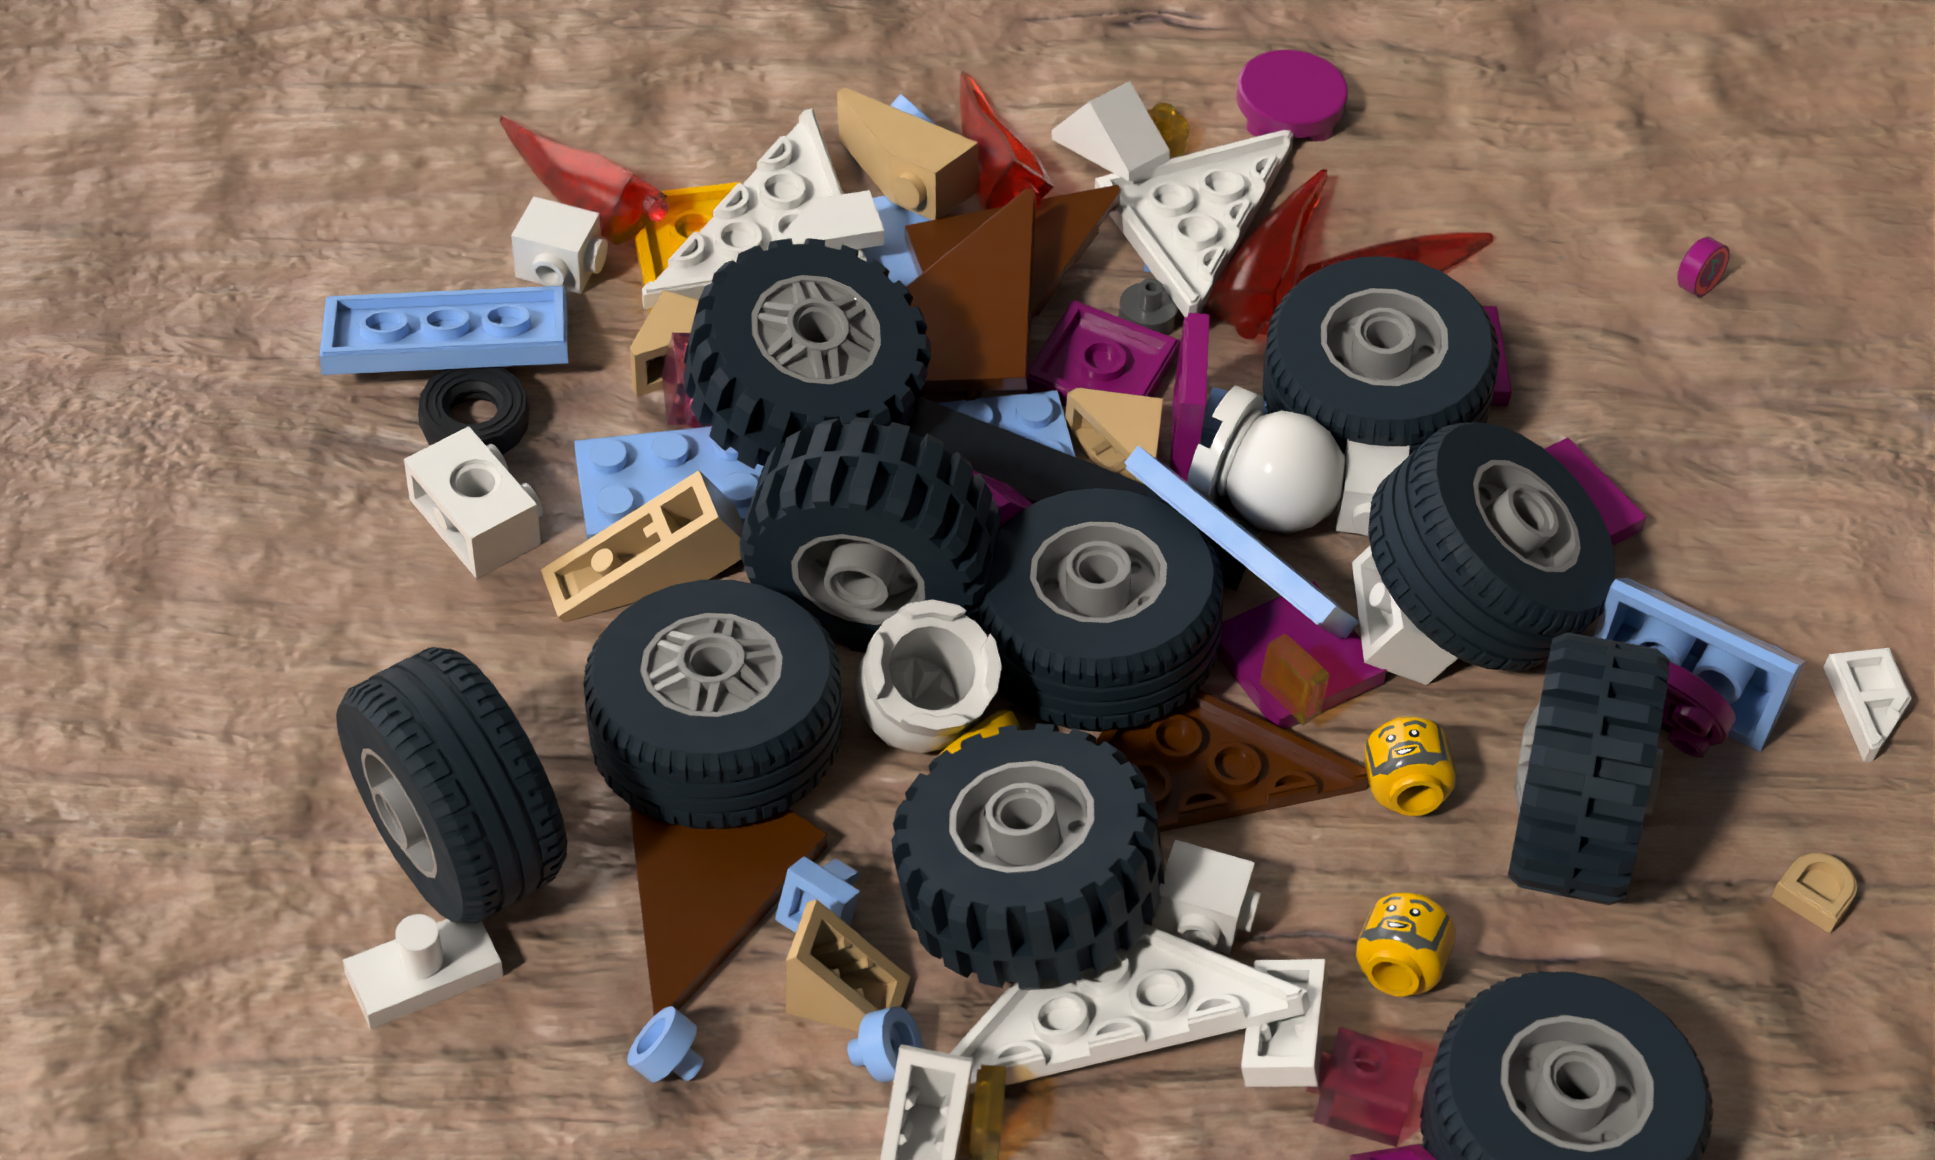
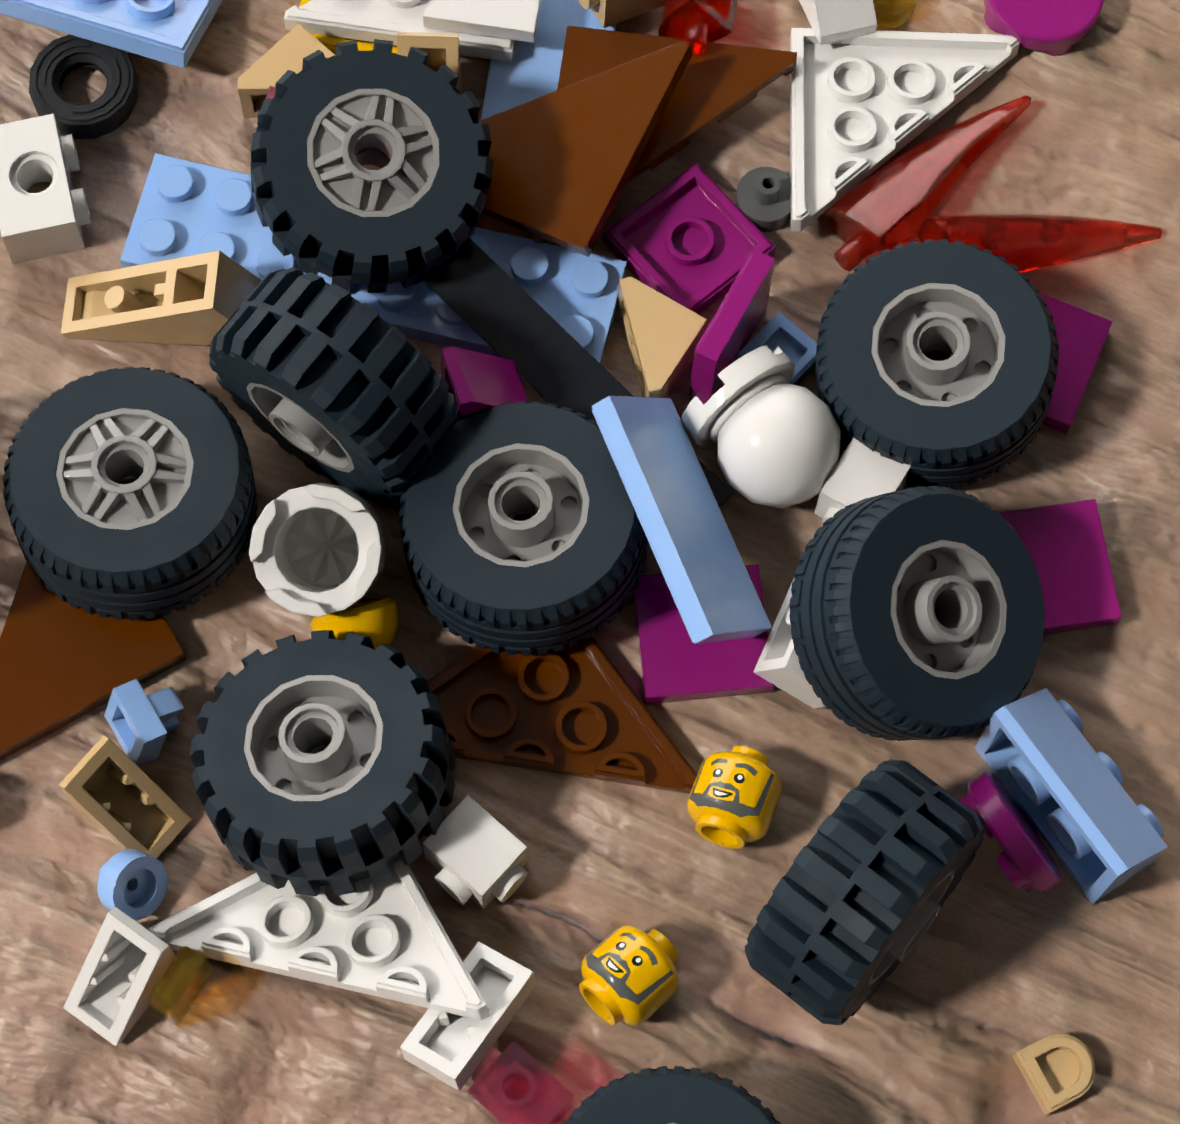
camera: 25 degrees right, 20 degrees up
clear yellow tile [1260,633,1329,726] -> none

